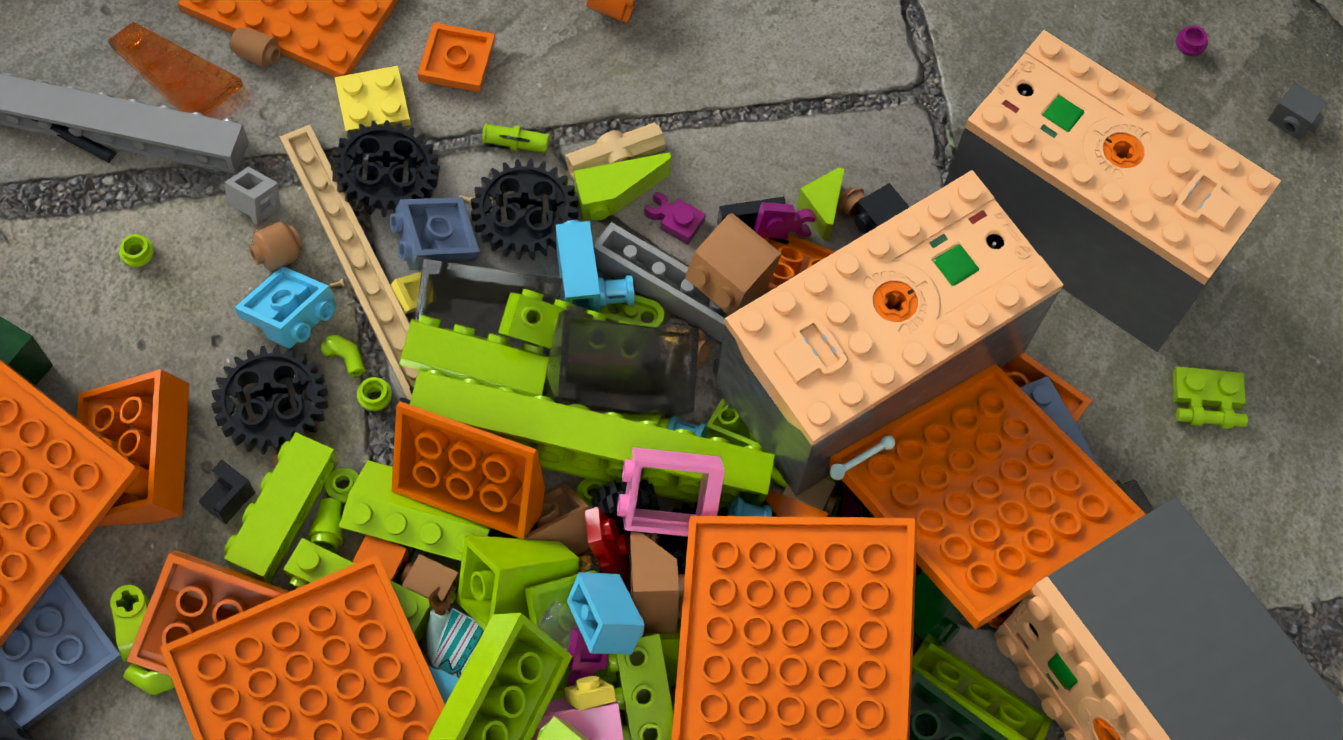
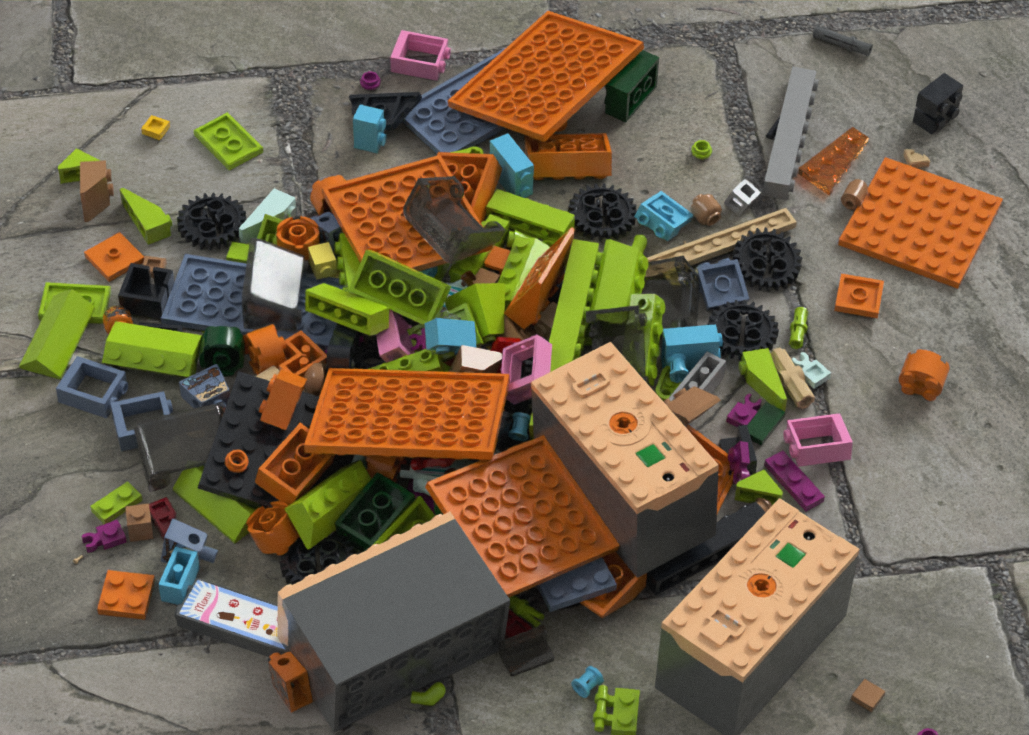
camera: 95 degrees right, 15 degrees down
black panel [199,460,255,524] -> none
light yellow plate [334,66,411,135] -> none
light yellow plate [564,676,616,711] -> none
light aqua hinge [830,435,895,480] -> none
none -> clear smoke windscreen [403,176,506,263]
none -> medium azure brick [490,134,534,198]
none -> medium azure bush [571,666,604,698]
none -> dark green tile [747,402,786,446]
none -> magenta plate [764,450,825,512]
none -> bright pink window [783,413,852,467]
none -> light aqua plate [792,352,831,389]

